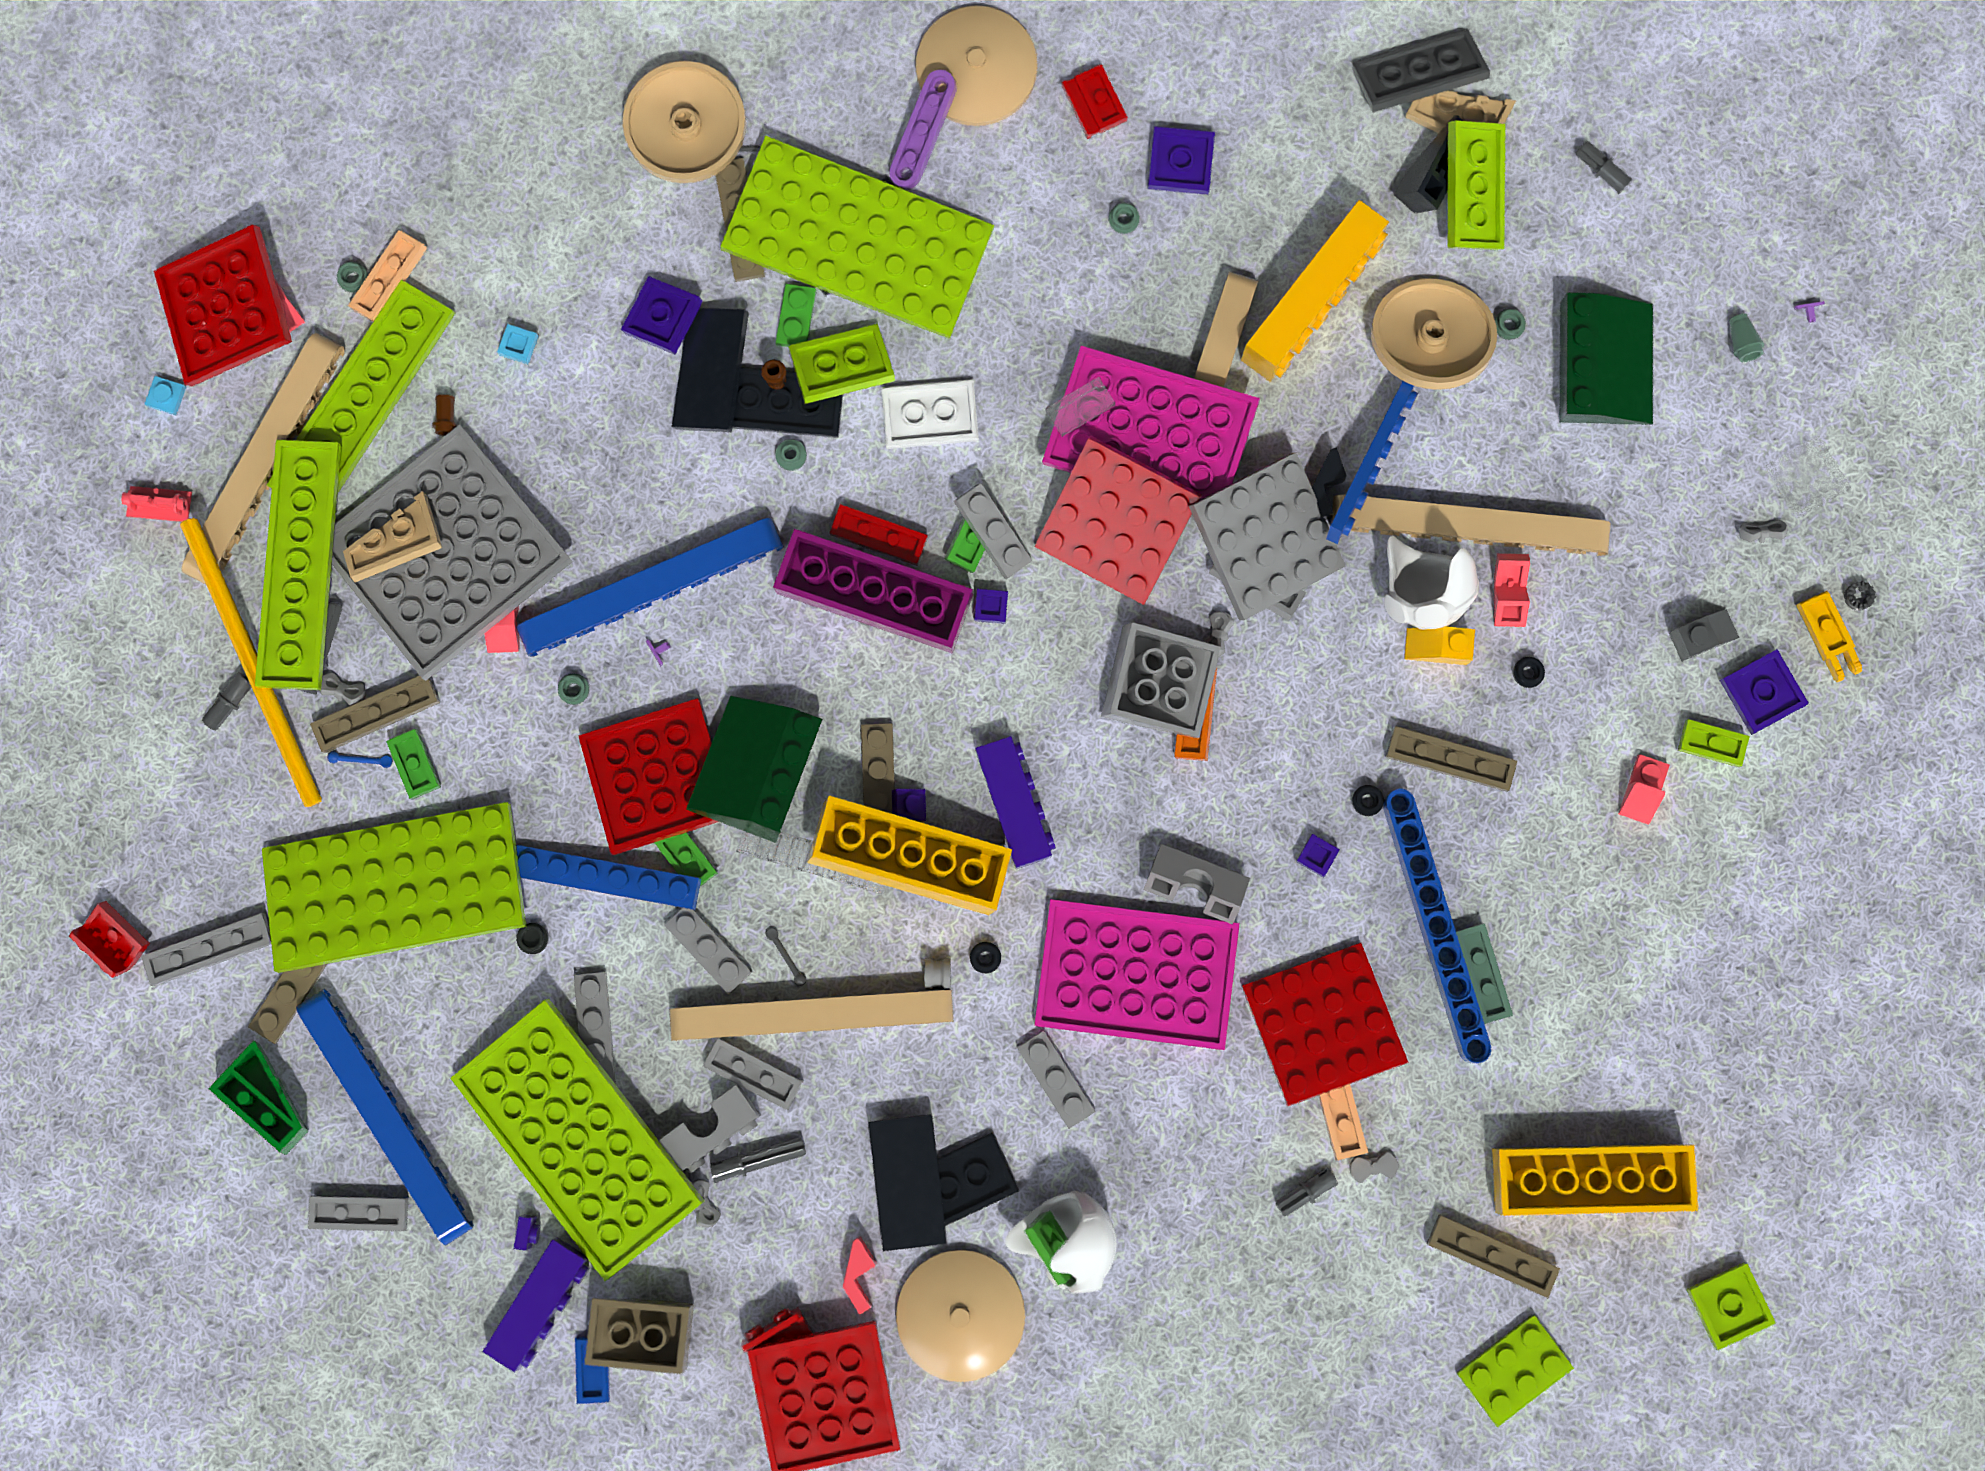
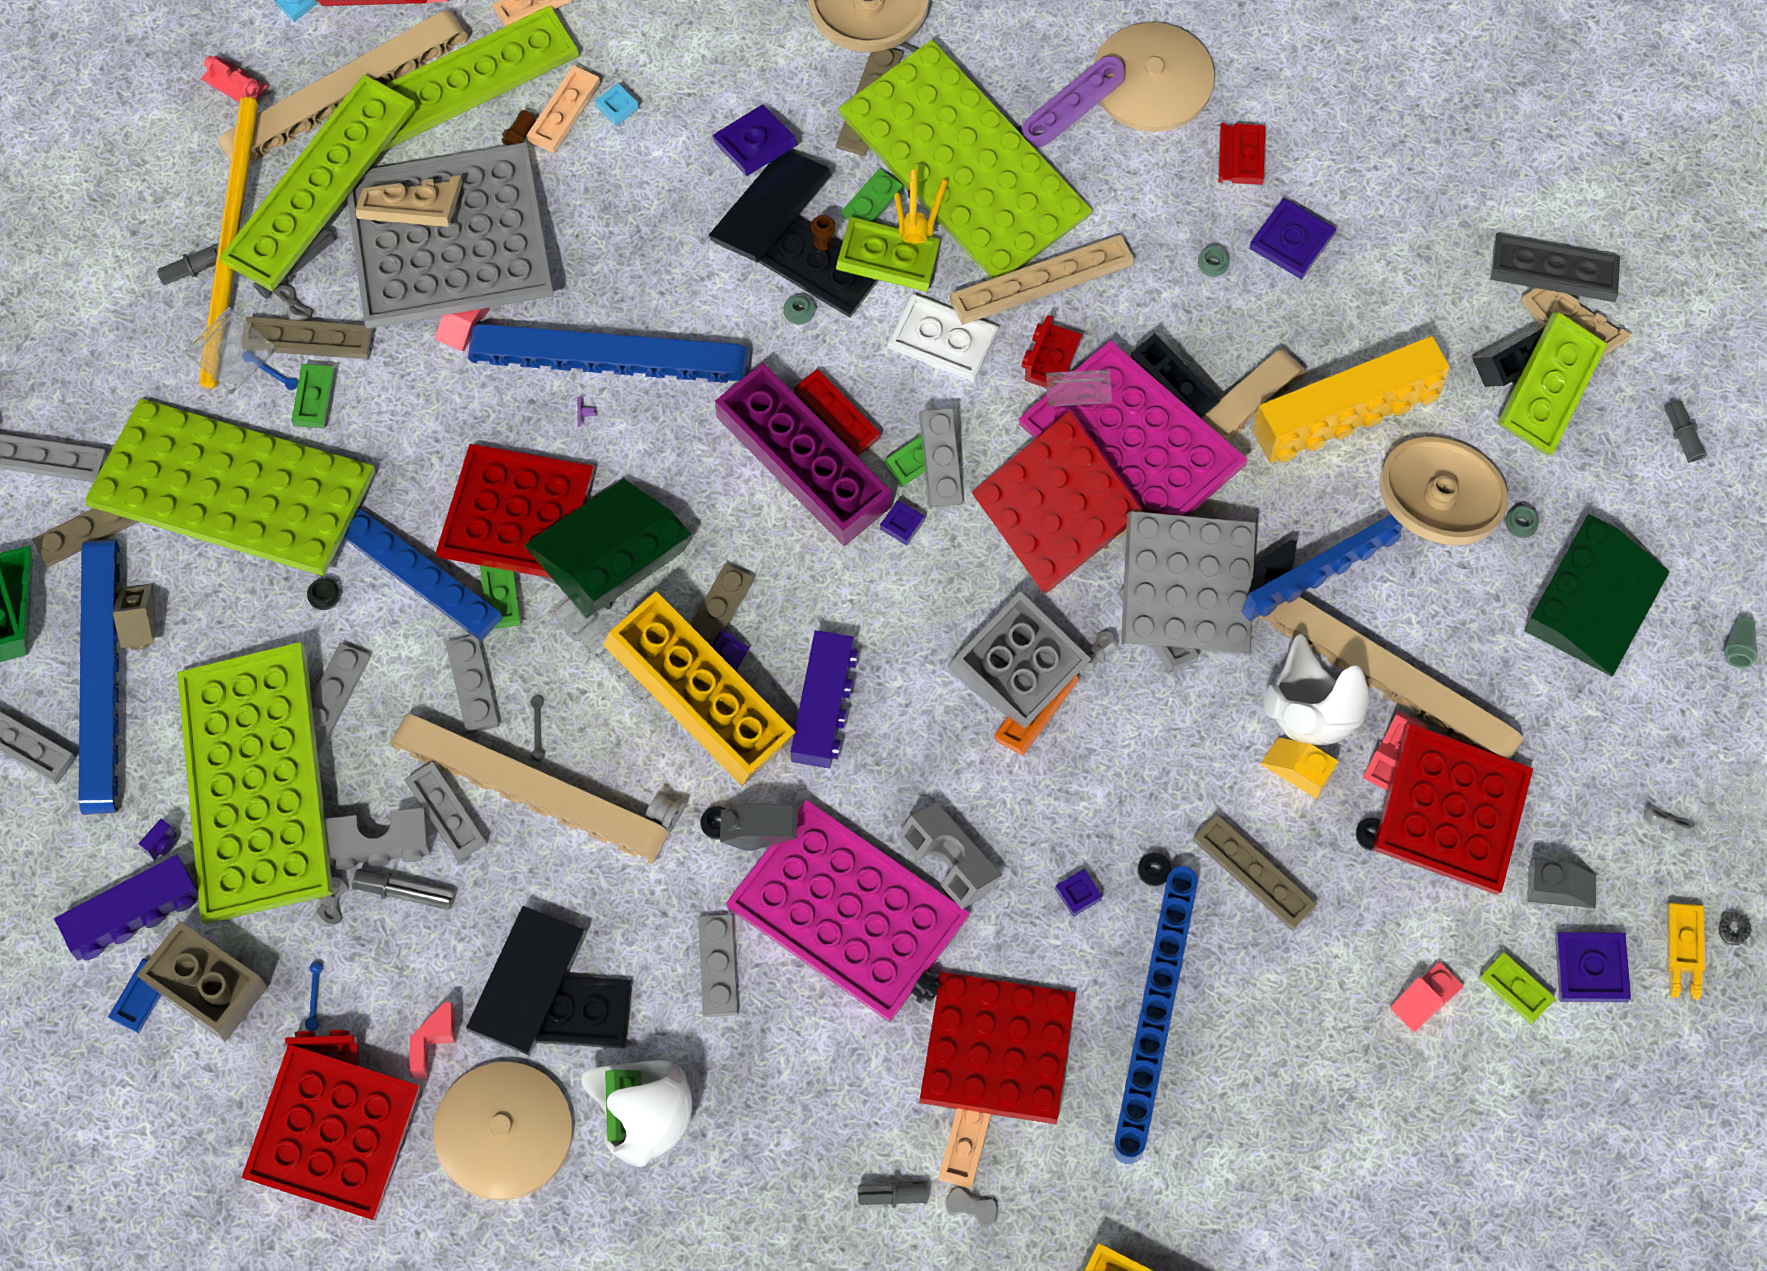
camera: 25 degrees right, 15 degrees down
sand green plate [558,673,590,705] -> none
sand green plate [1456,923,1513,1024] -> none
none -> dark tan slope [113,583,156,650]
none -> clear tile [185,307,276,394]
none -> blue hinge [305,961,323,1031]
none -> light nougat plate [527,65,601,154]
none -> dark grey slope [720,803,797,851]
none -> yellow plant [894,169,947,244]
none -> black plate [911,971,942,1004]
none -> tan plate [949,234,1134,325]
none -> red bracket [1021,315,1082,390]
none -> black slope [1130,333,1220,419]
none -> red plate [1372,723,1534,895]

